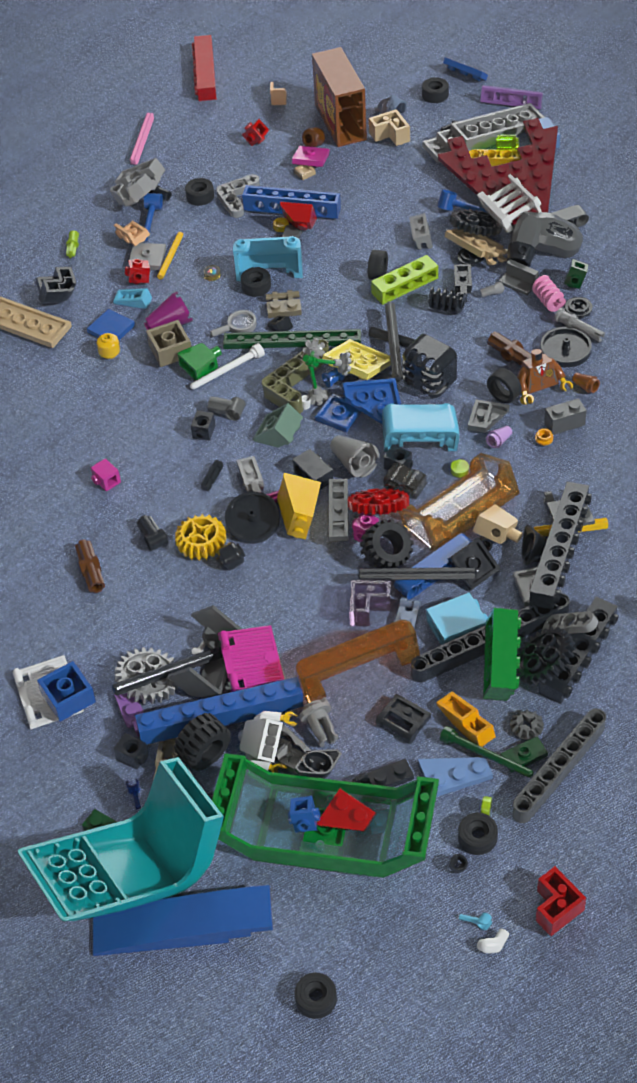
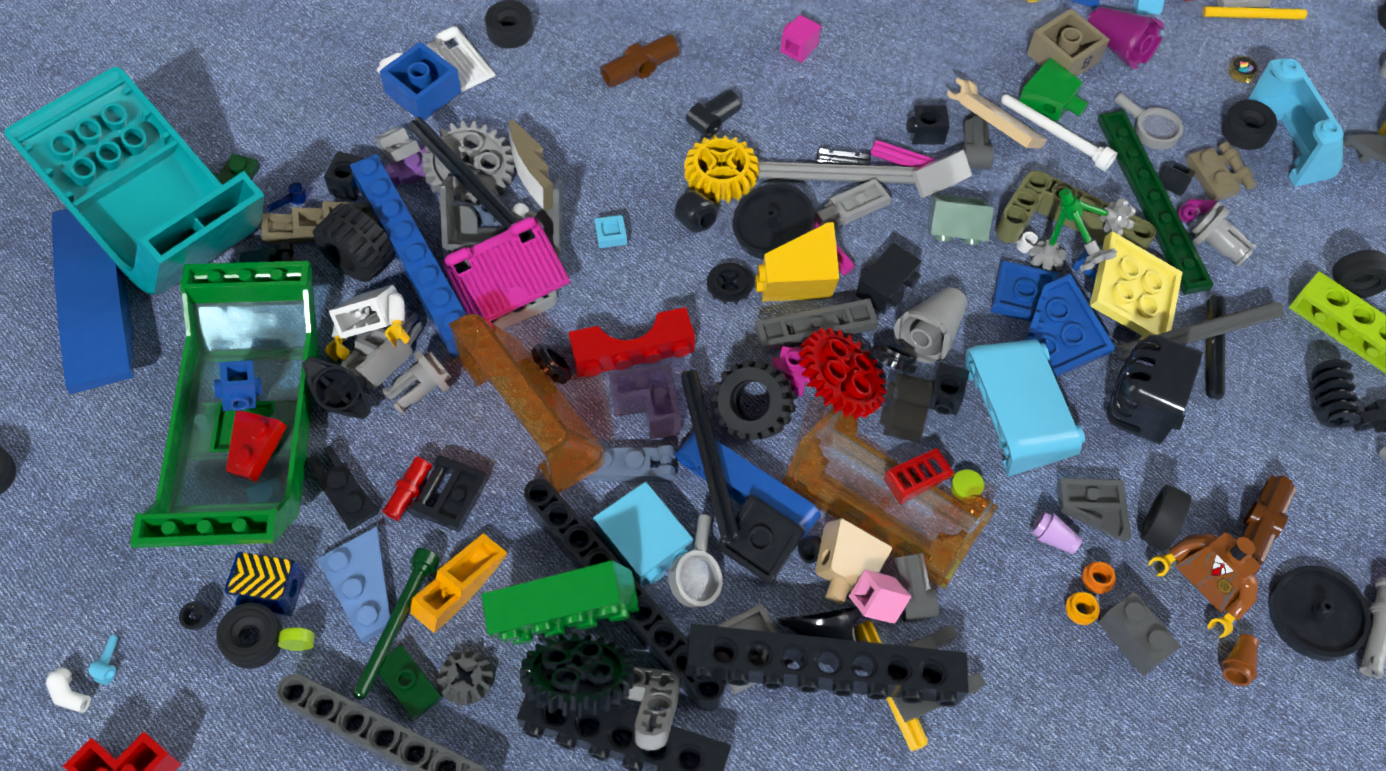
camera: 70 degrees right, 10 degrees up
none -> piece [224,552,305,616]
none -> light grey slope [373,126,421,163]
none -> red pin [382,456,433,521]
none -> black tyre [485,0,533,49]
none -> dark tan slope [508,120,554,211]
none -> black gear [531,344,571,385]
none -> red arch [568,307,695,377]
none -> medium azure plate [594,215,627,248]
none -> piece [669,515,722,608]
none -> black gear [707,263,753,305]
none -> light grey axle [758,162,920,184]
none -> bright pink brick [849,569,912,624]
none -> dark pink axle [871,141,938,167]
none -> black gear [871,343,918,374]
none -> red slope [883,448,955,505]
none -> dark grey piece [894,553,939,623]
none -> light grey slope [912,149,972,198]
none -> tan tile [947,78,1047,149]
none -> orange plate [1082,562,1116,594]
none -> magenta arm [1178,199,1217,222]
none -> light grey piece [1191,202,1257,267]

